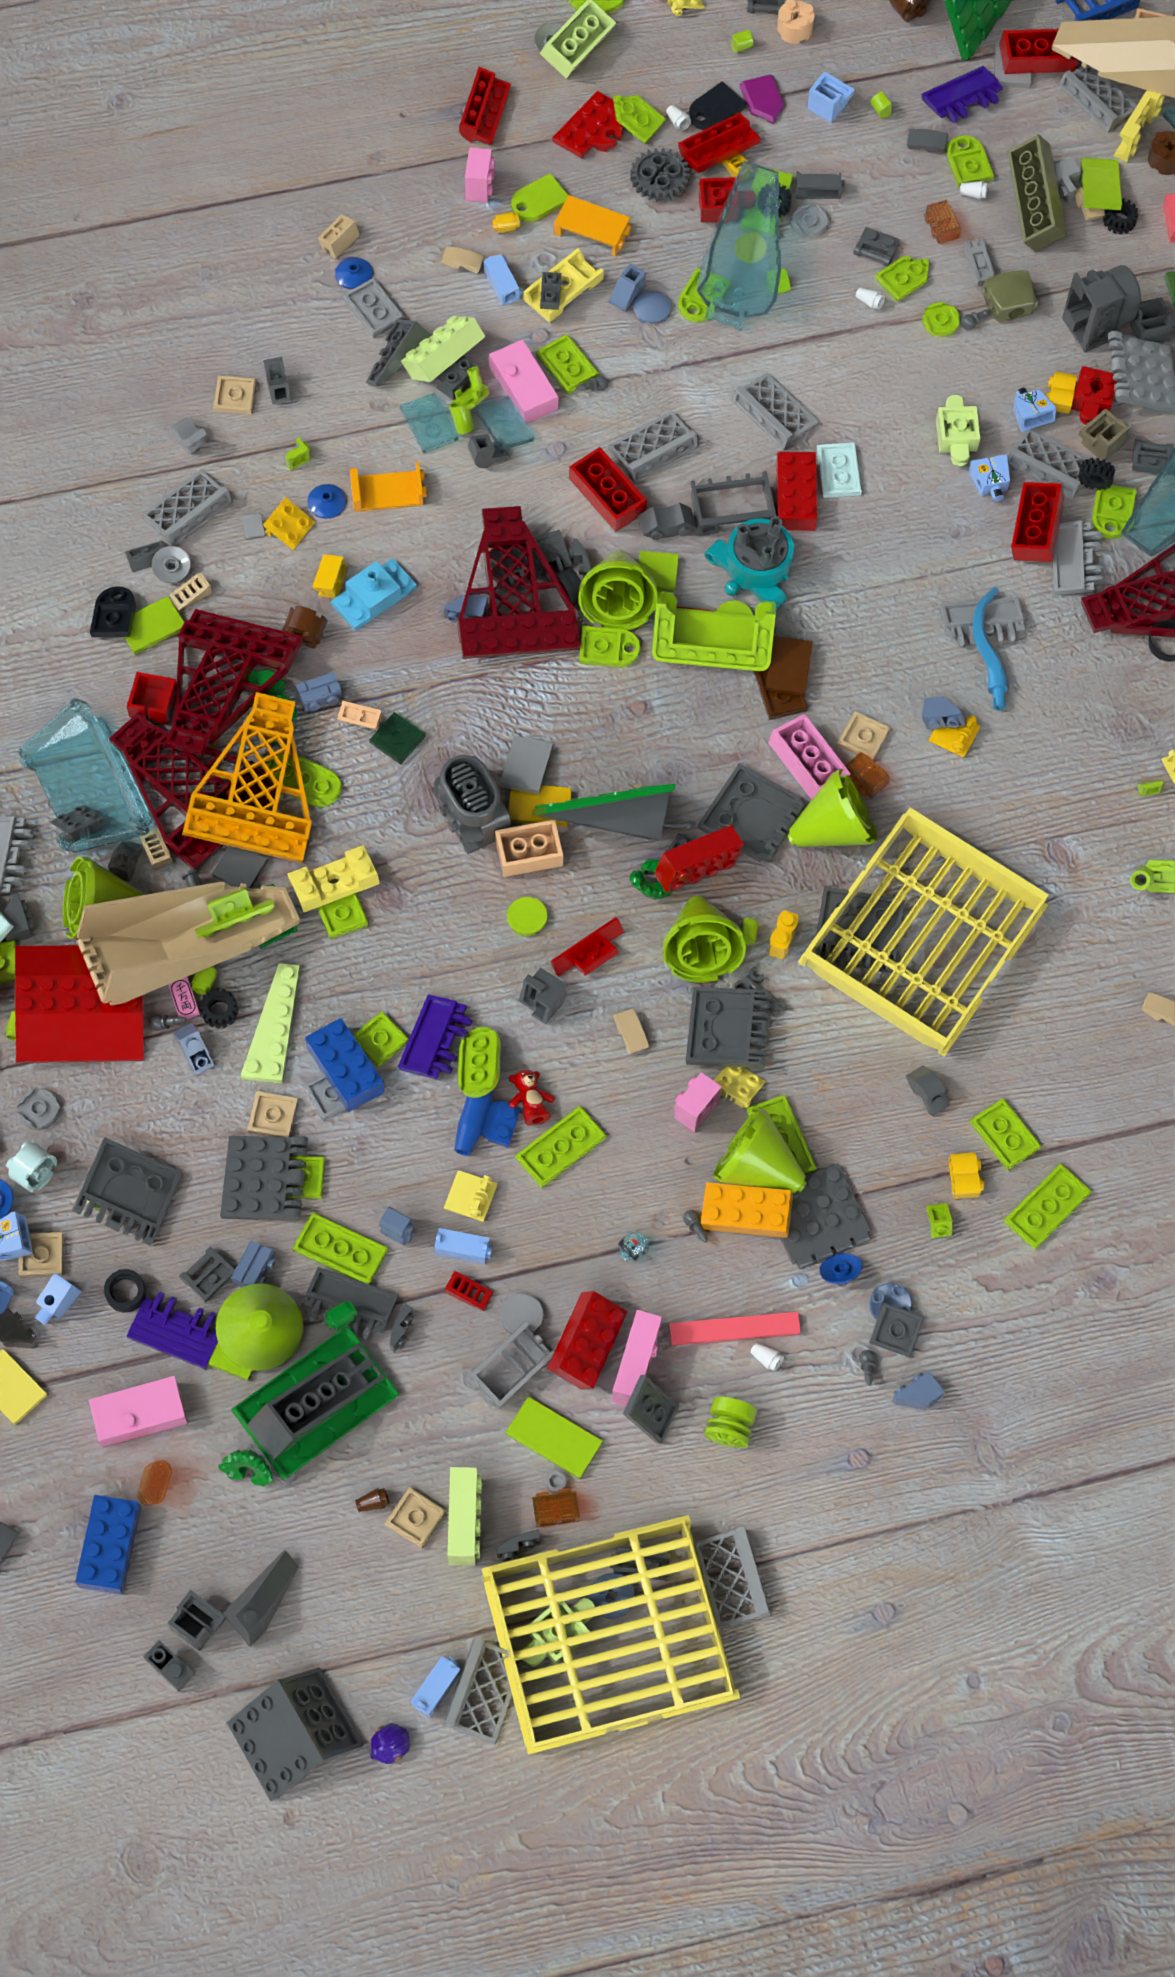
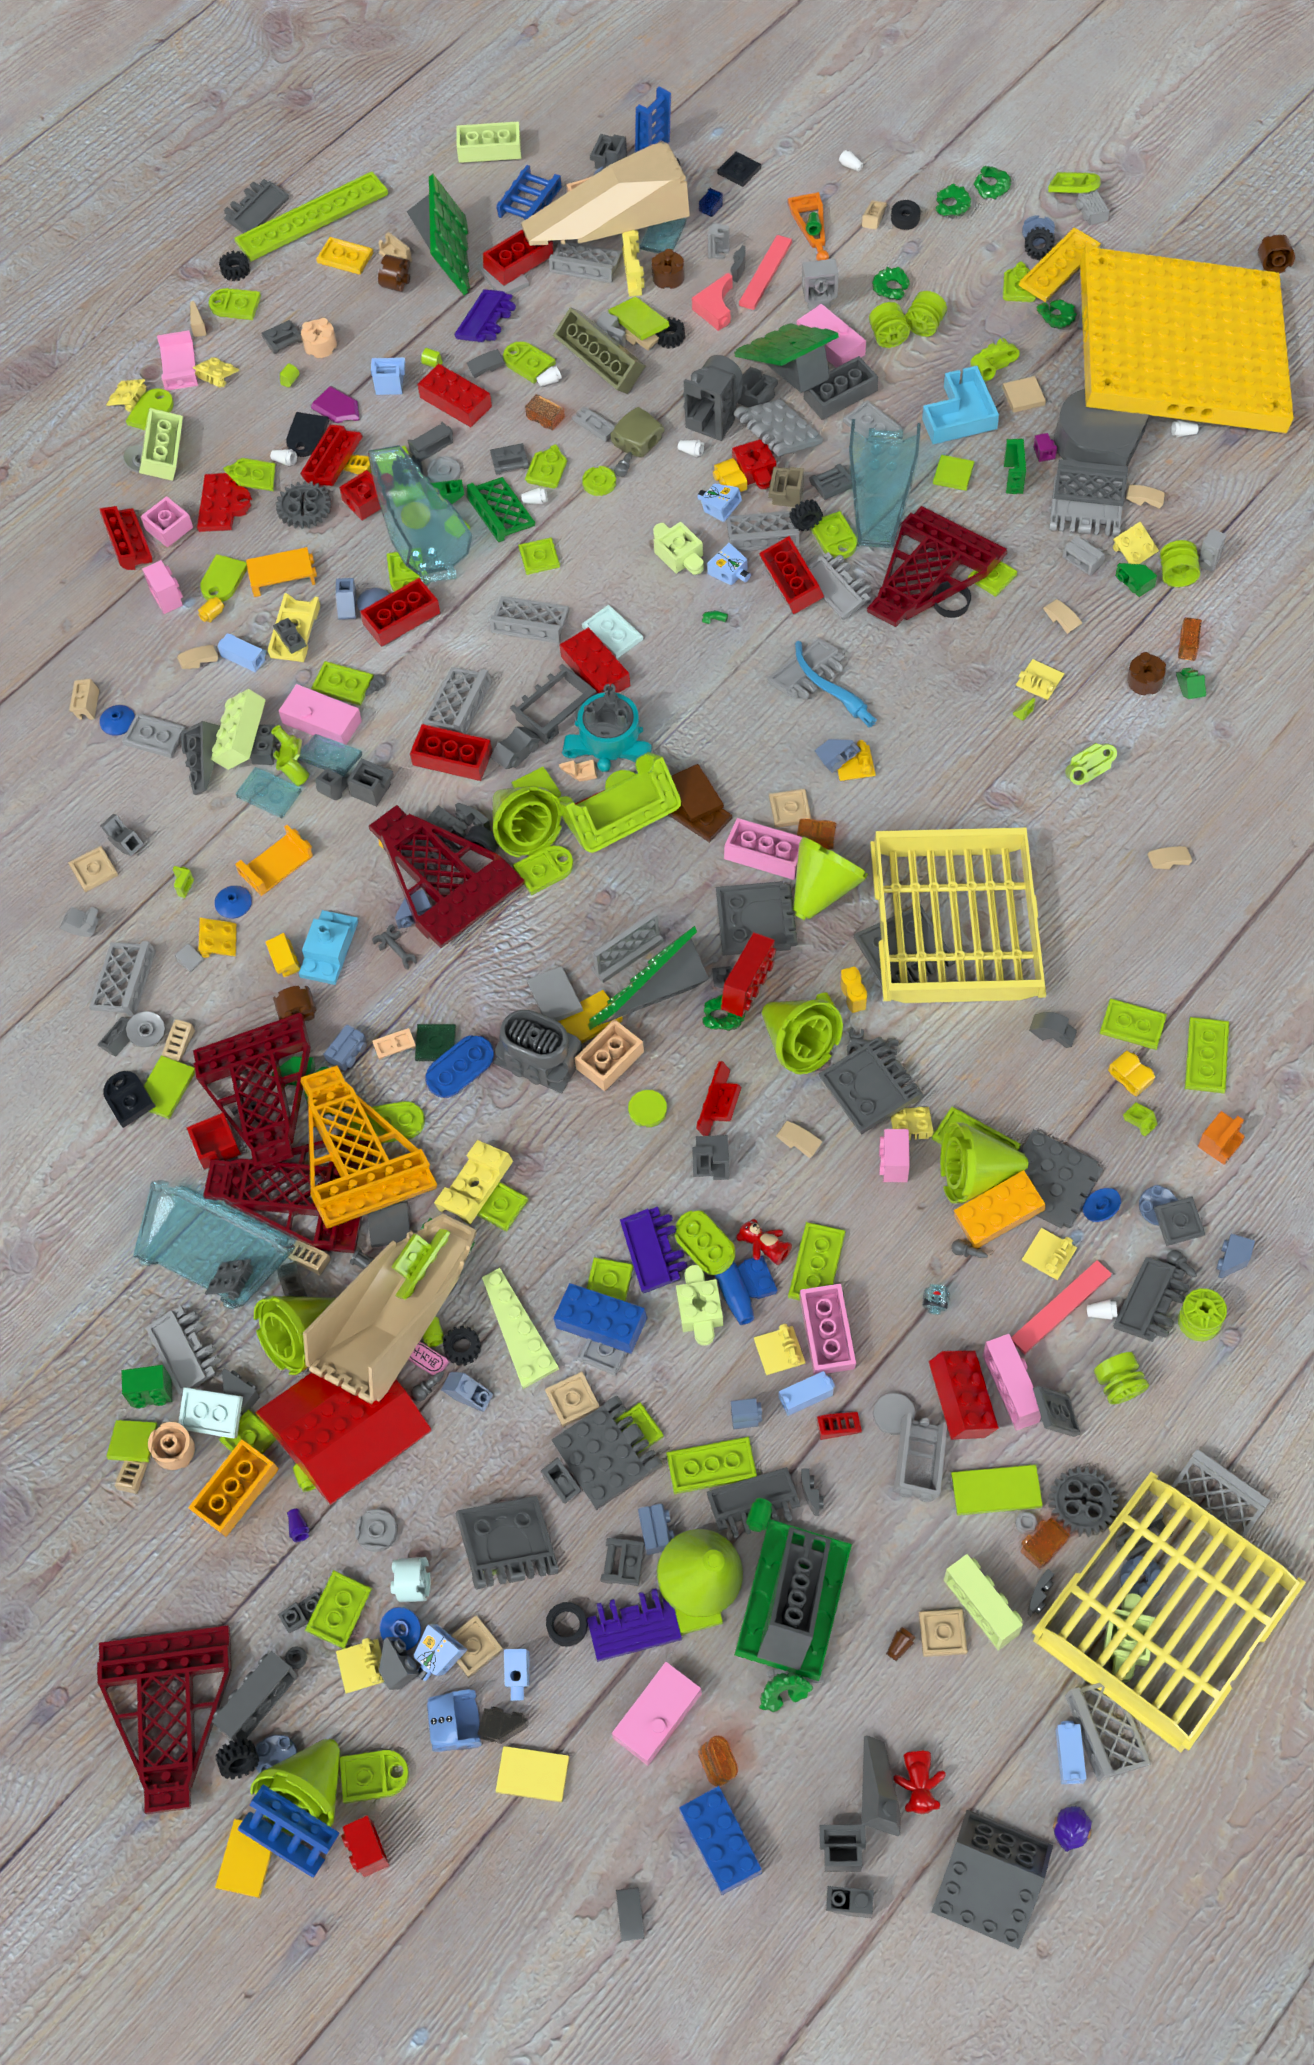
camera: 30 degrees left, 5 degrees down
none -> bright pink brick [141,496,193,548]
none -> dark grey plate [347,758,394,807]
none -> red brick [360,578,440,647]
none -> dark grey bar [372,924,417,970]
none -> red brick [418,364,492,428]
none -> blue tile [425,1035,494,1098]
none -> green slope [428,479,464,510]
none -> green fence [466,477,535,543]
none -> lime tile [518,537,560,575]
none -> dark grey slope [540,1457,581,1504]
none -> light nougat slope [559,760,597,781]
none -> light grey fence [591,911,663,983]
none -> yellowish green brick [676,1265,723,1346]
none -> white cone [678,440,704,457]
none -> green arm [702,610,728,624]
none -> bright pink brick [799,1284,856,1375]
none -> red piece [893,1750,946,1814]
none -> light yellow hinge [1022,1228,1077,1281]
none -> dark grey gear [1048,1467,1119,1537]
none -> dark grey hinge [1113,1257,1190,1342]
none -> lime wheel [1178,1288,1227,1342]
none -> orange plate [1198,1111,1245,1165]

